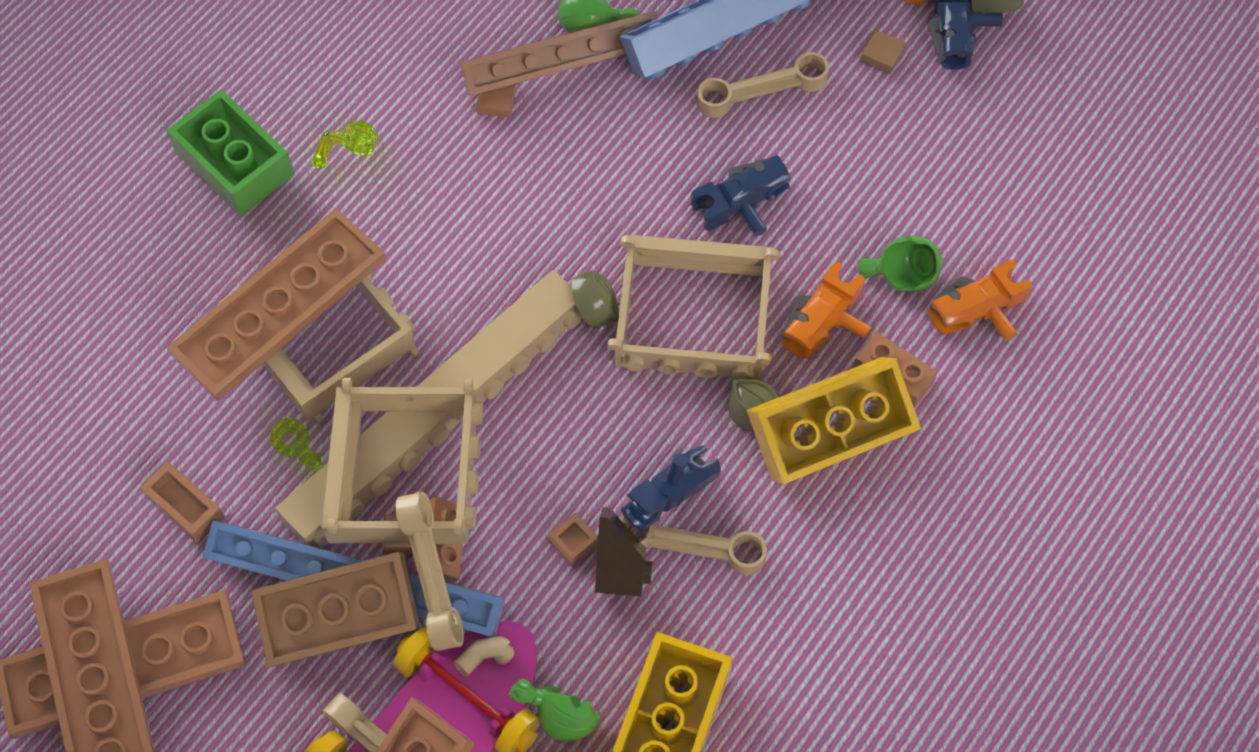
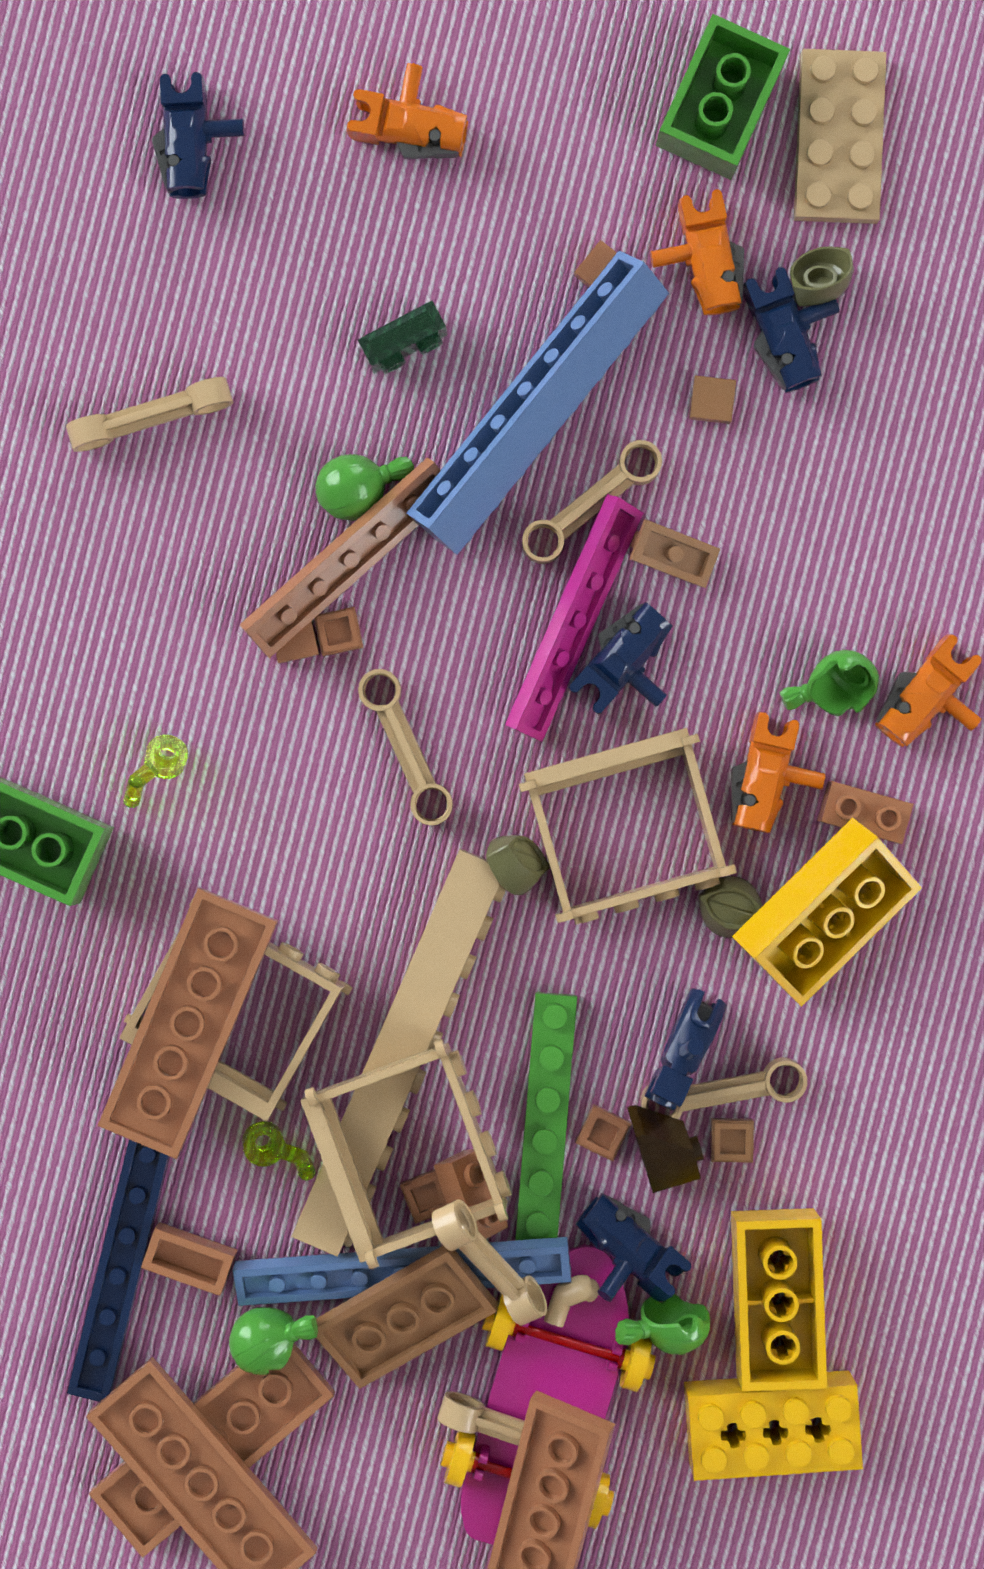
camera: 25 degrees left, 25 degrees up
none -> dark blue plate [67,1139,170,1402]
none -> bright green hair [229,1307,318,1375]
none -> nougat tile [314,607,364,657]
none -> tan piece [358,669,453,825]
none -> dark pink plate [505,494,644,742]
none -> bright green plate [515,992,577,1240]
none -> dark blue piece [576,1193,692,1302]
none -> medium nougat plate [629,519,720,588]
none -> medium nougat tile [710,1118,754,1163]

